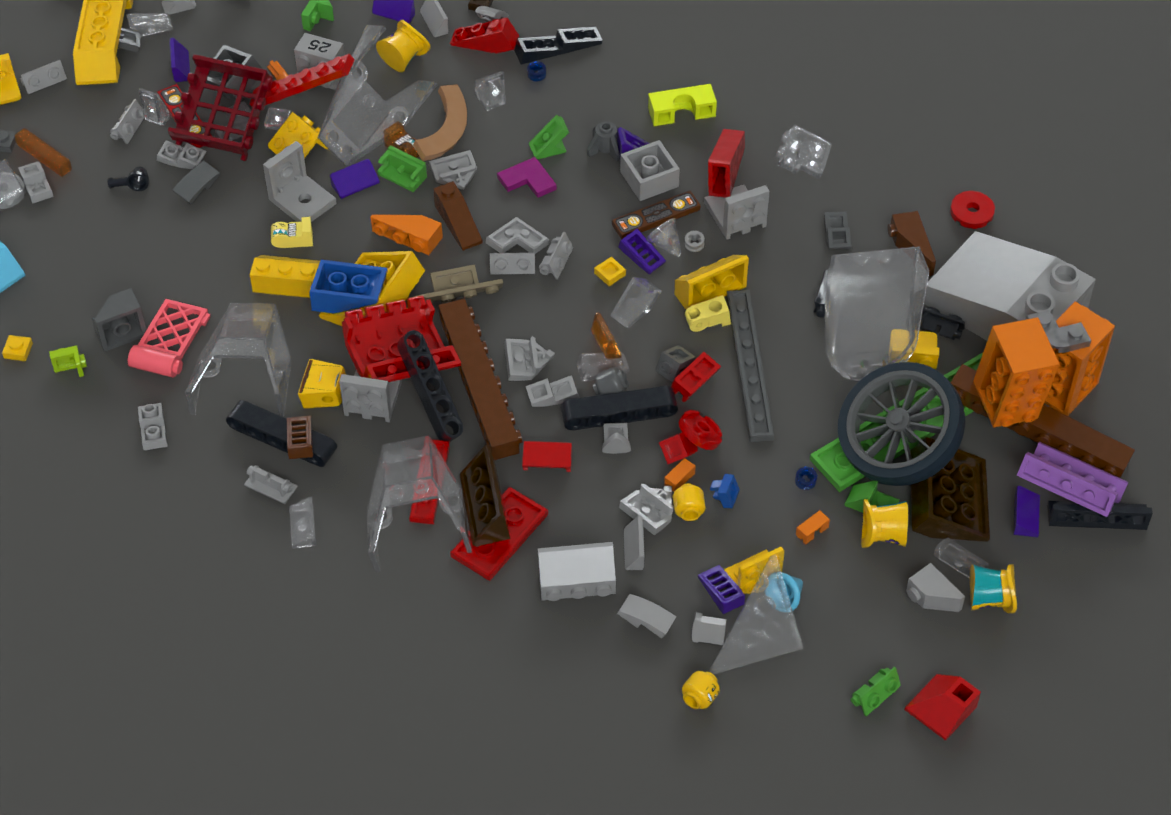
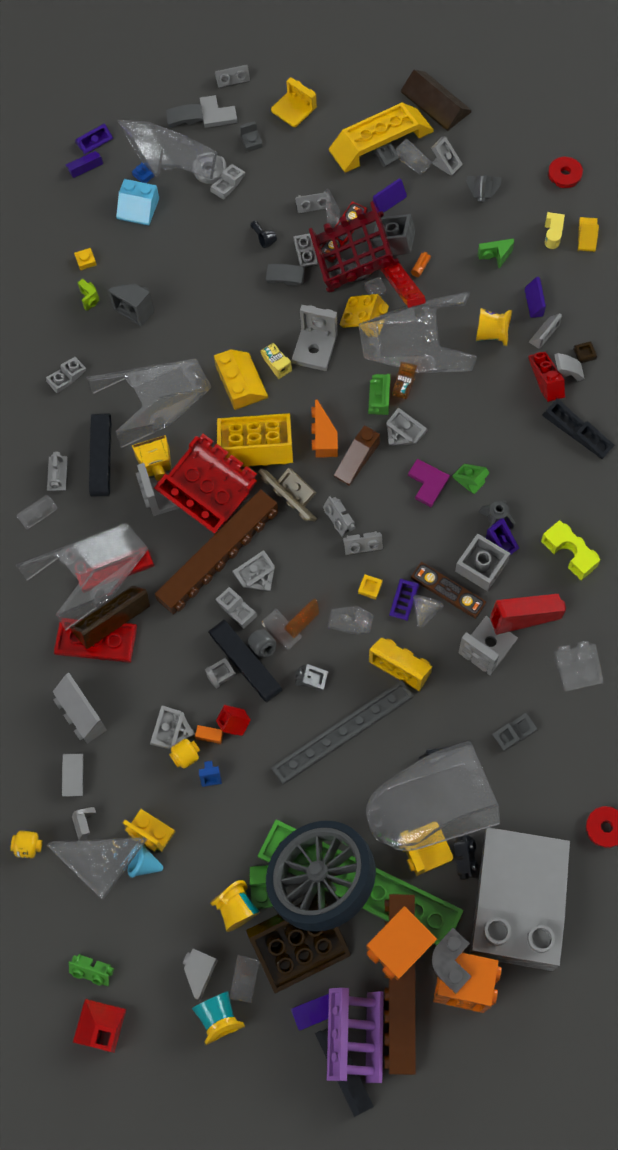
camera: 65 degrees right, 15 degrees up
clear orange piece [14,128,72,177] -> none
light grey hinge [20,60,67,94] -> none
coral piece [128,299,211,378] -> none
reddish brown slope [287,416,313,459] -> none
light grey brick [294,33,345,90] -> none
blue slope [310,260,388,314] -> none
dark purple slope [330,159,380,199] -> none
black beam [397,330,463,442] -> none
medium nougat tile [413,84,467,161] -> none
clear slope [474,71,506,111] -> none
light grey tile [486,217,549,254] -> none
red hinge [522,441,572,472] -> none
clear blue bush [527,61,546,82] -> none
light grey slope [624,515,644,570] -> none
red hinge [671,352,721,402] -> none
red tile [678,410,722,450] -> none
light yellow leg [684,295,731,332] -> none
light grey bush [685,231,705,252] -> none
dark purple slope [698,565,745,614] -> none
clear blue bush [795,467,817,490] -> none
orange piece [796,510,830,544] -> none
reddish brown slope [888,211,936,276] -> none

